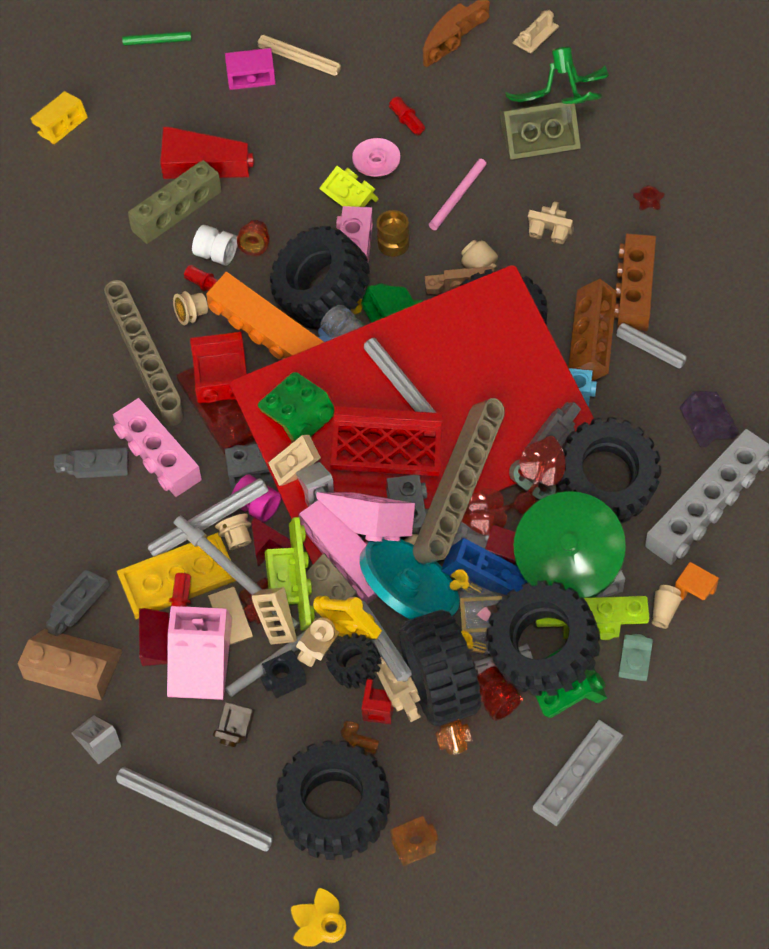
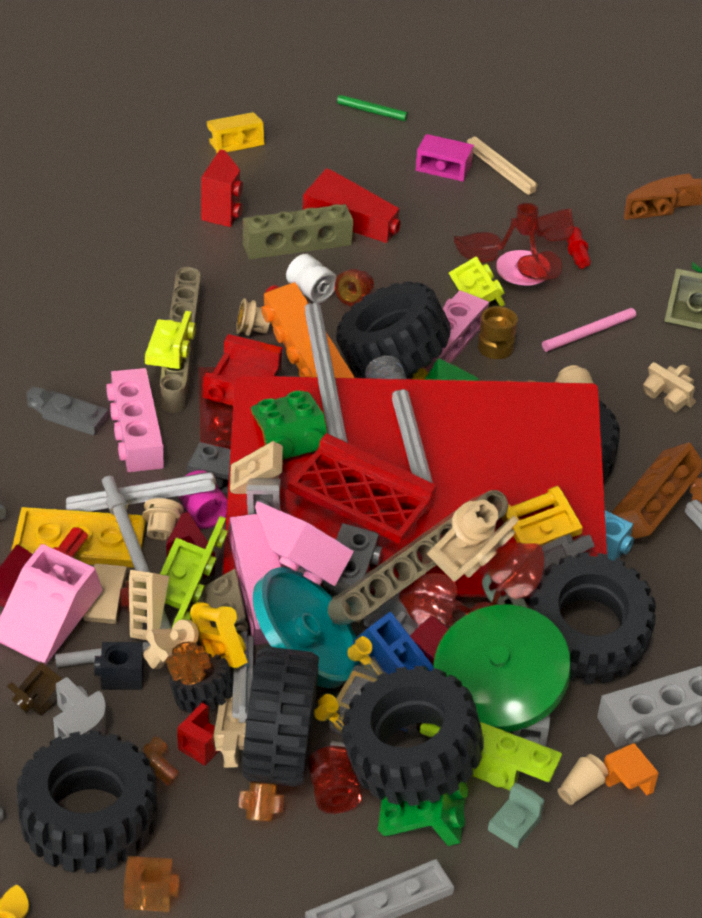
camera: 20 degrees right, 15 degrees down
none -> light grey brick [53,677,107,739]
none -> neon yellow bracket [145,311,196,369]
none -> clear orange gear [166,641,211,685]
none -> red slope [201,149,243,227]
none -> light grey axle [305,302,347,442]
none -> tan bracket [426,516,519,582]
none -> tan piece [452,500,498,545]
none -> clear red plant [454,203,574,280]
none -> yellow plate [501,486,583,554]

